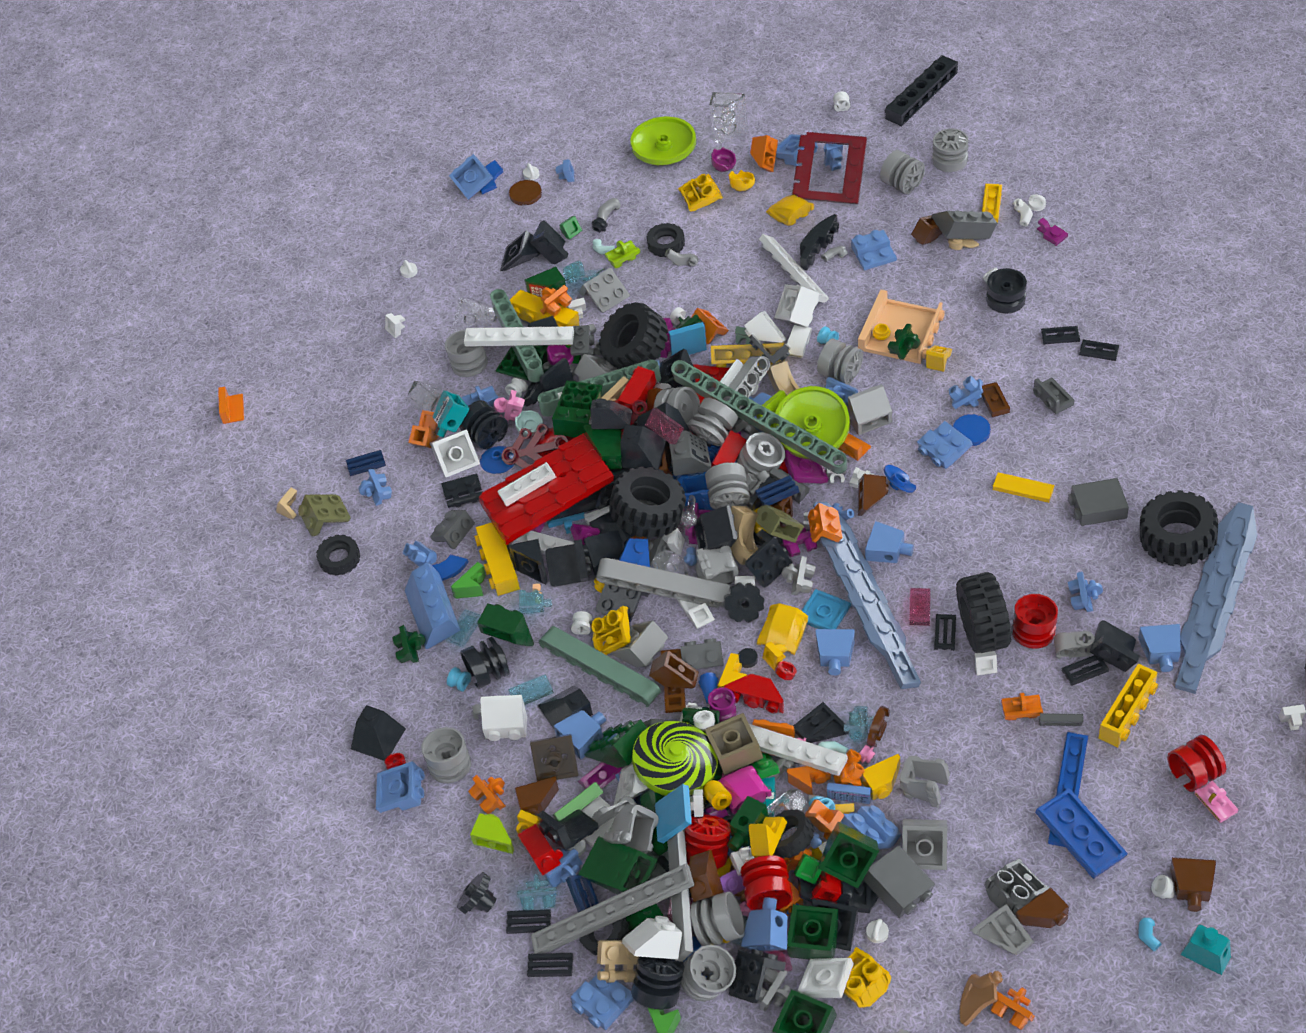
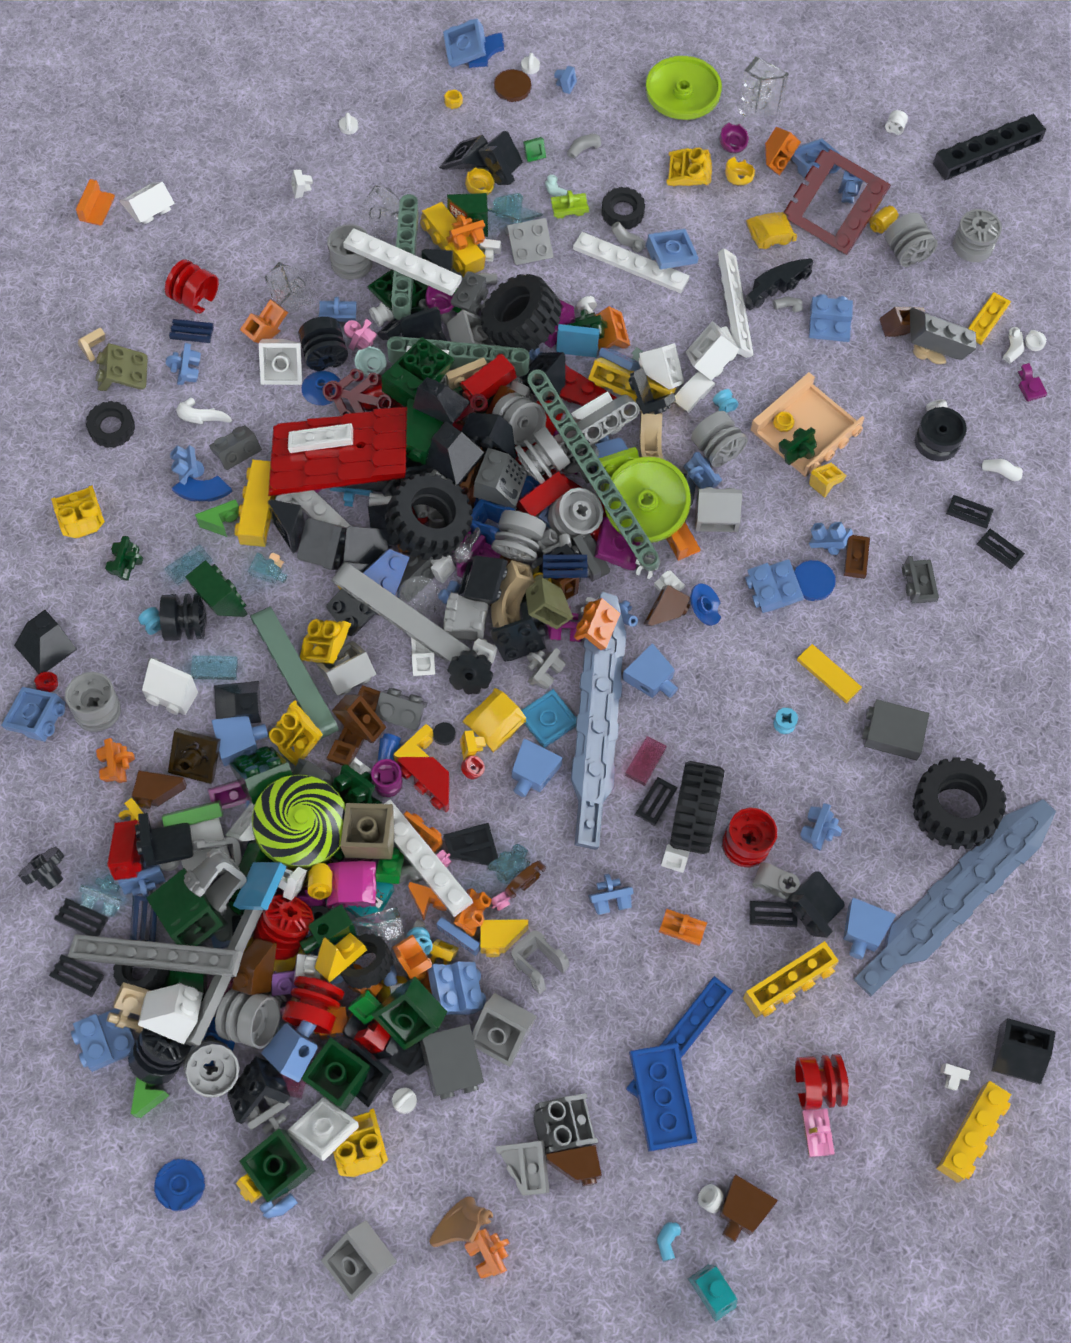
camera: 15 degrees right, 15 degrees up
medium blue slope [405,562,461,649] -> none
teal torso [433,390,469,437] -> none
black plate [441,473,483,508] -> none
lime slope [470,813,514,854] -> none
magenta bracket [570,524,600,544] -> none
white wheel [571,611,592,634] -> none
black plate [592,217,608,233] -> none
clear pink plate [645,408,684,444] -> none
white tile [693,710,715,732] -> none
light aqua arm [818,741,849,754] -> none
dark grey tile [1039,713,1084,726] -> none
none -> yellow slope [51,485,105,539]
none -> white slope [120,182,175,224]
none -> red wheel [165,259,219,313]
none -> white piece [176,397,232,424]
none -> yellow slope [268,700,323,766]
none -> yellow tile [444,89,463,109]
none -> yellow hair [465,167,494,195]
none -> white plate [573,232,690,293]
none -> medium blue hips [588,874,634,915]
none -> medium blue tile [599,348,641,371]
none -> medium blue plate [646,229,699,270]
none -> medium azure wheel [773,708,798,734]
none -> yellow brick [869,205,899,234]
none -> white arm [982,459,1023,481]

